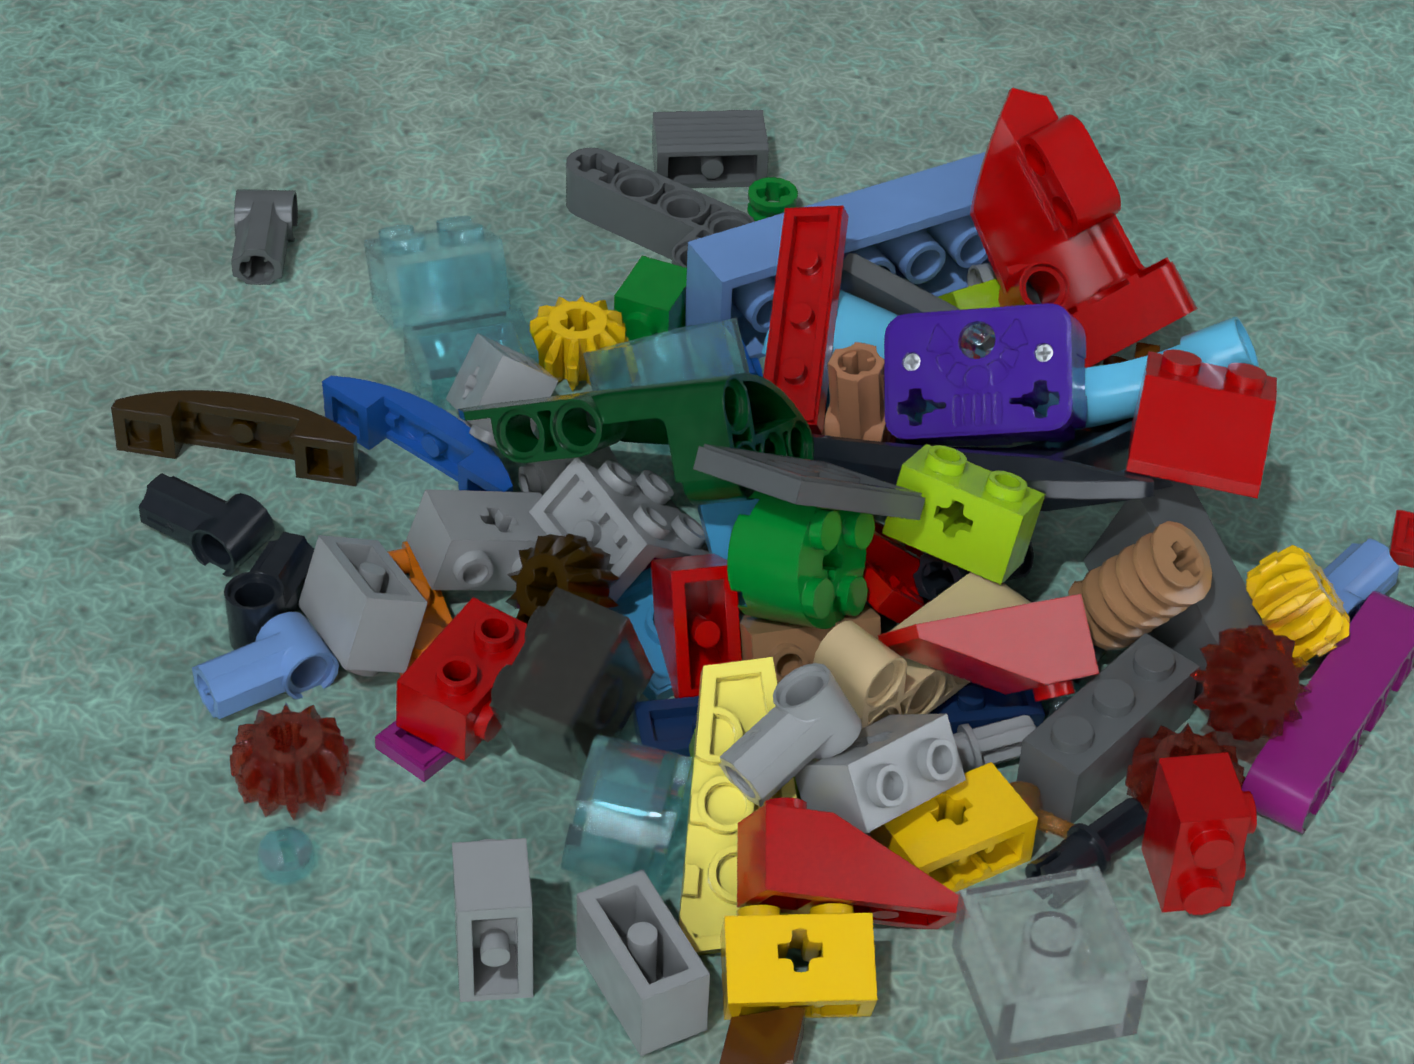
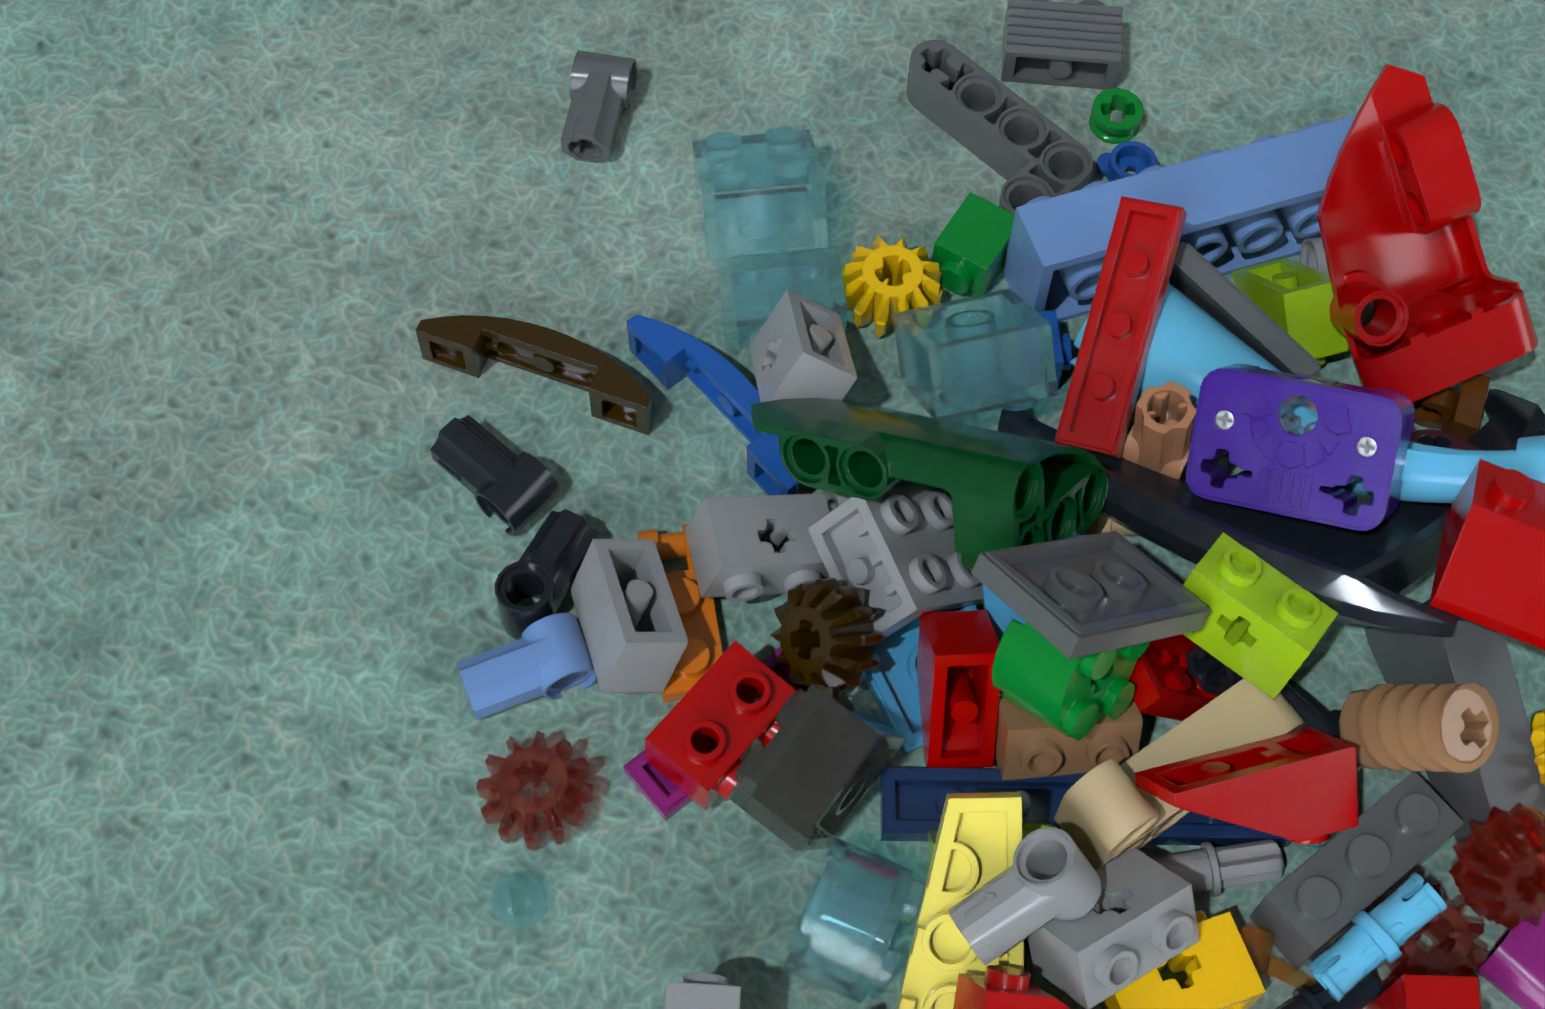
camera: 10 degrees right, 20 degrees up
none -> medium azure pin [1306,872,1447,1002]

